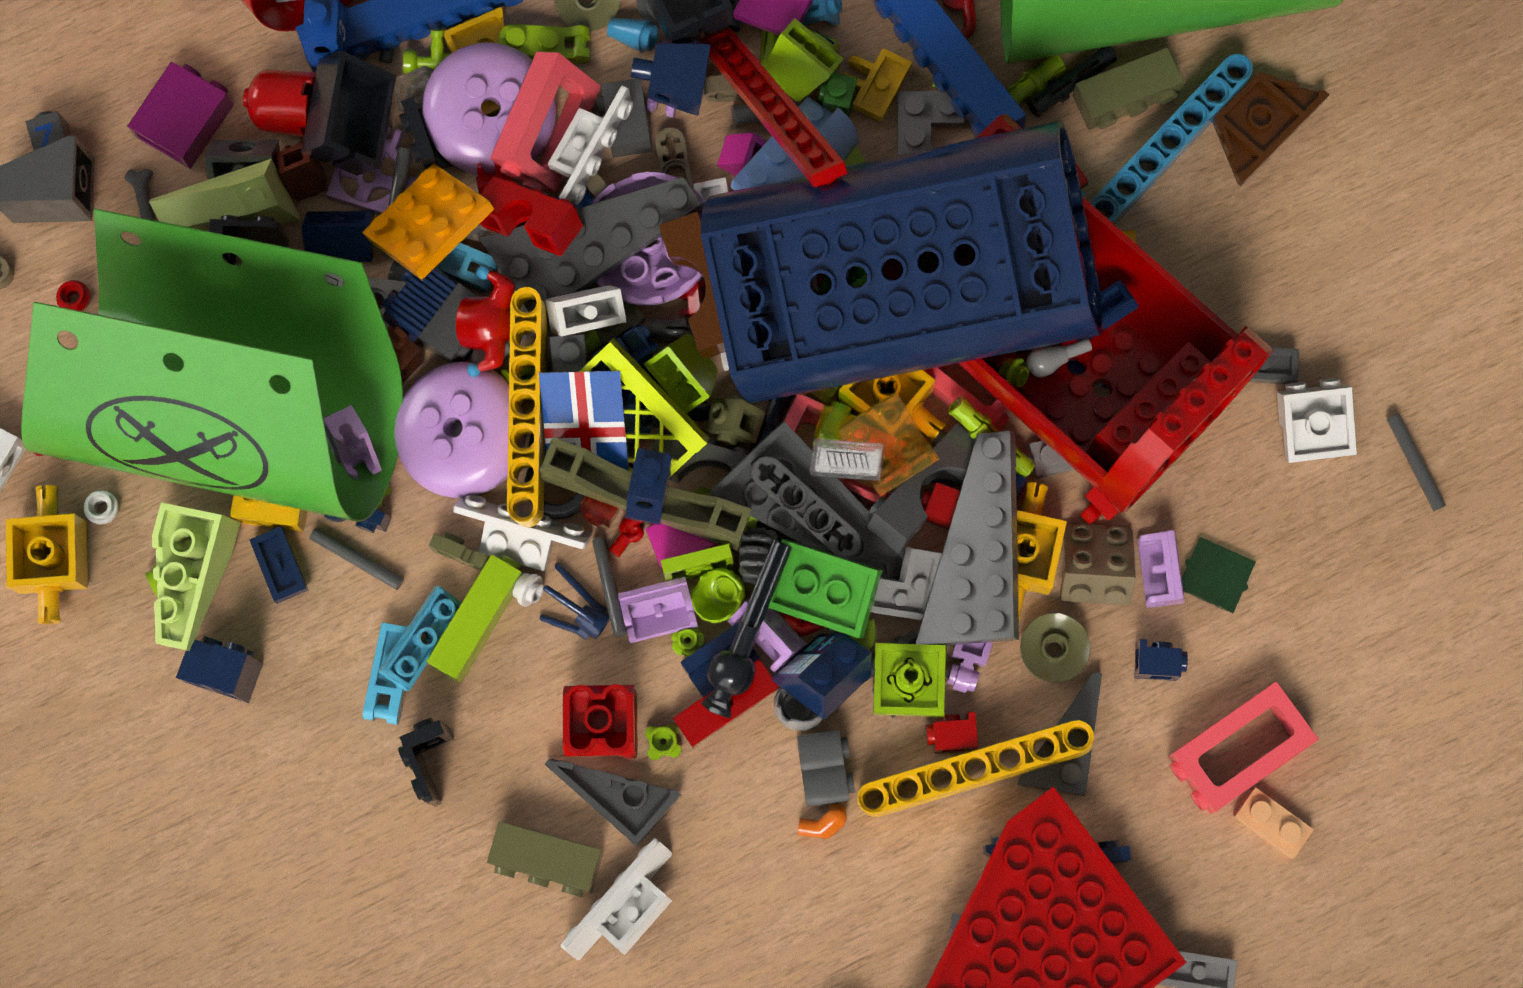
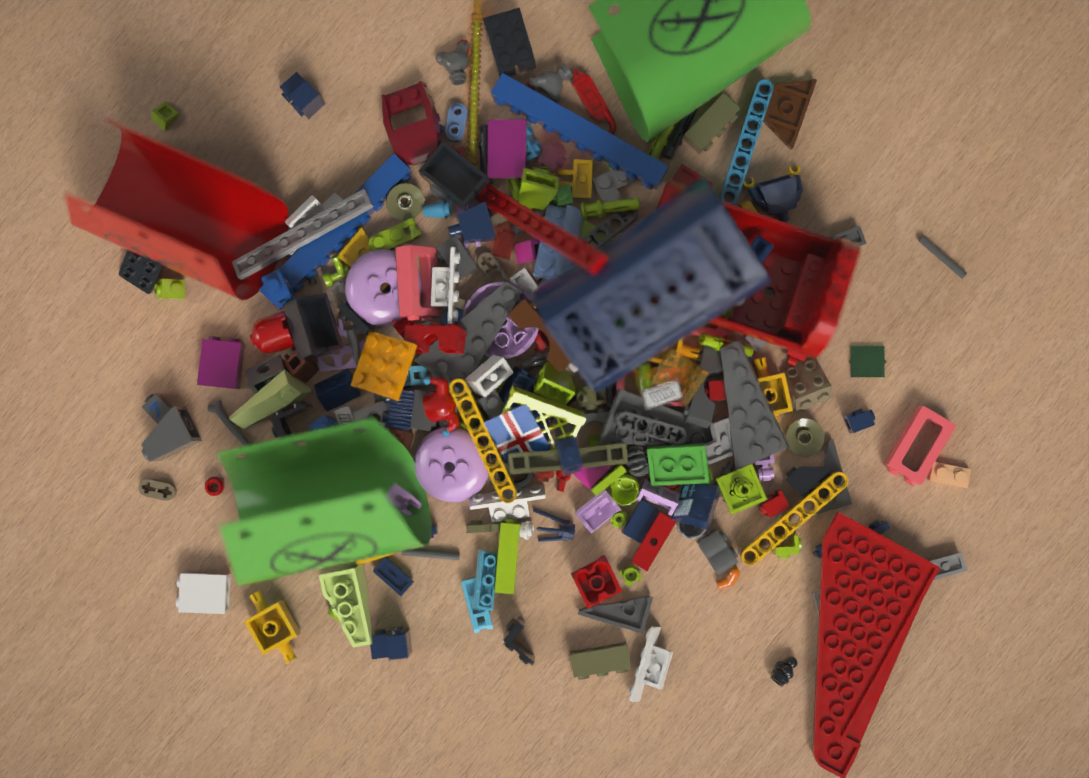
camera: 30 degrees left, 10 degrees up
white plate [84,490,119,525] -> none
dark grey bar [592,537,627,637] -> none
black piece [701,540,792,718] -> none
lavender hinge [1137,530,1185,608] -> none
white plate [1277,378,1357,463] -> none
none -> clear red brick [491,229,517,260]
none -> clear pink brick [538,141,567,173]
none -> lime pin [581,197,640,219]
none -> dark blue torso [743,165,804,222]
none -> lime bracket [773,533,802,558]
none -> black slope [786,467,830,496]

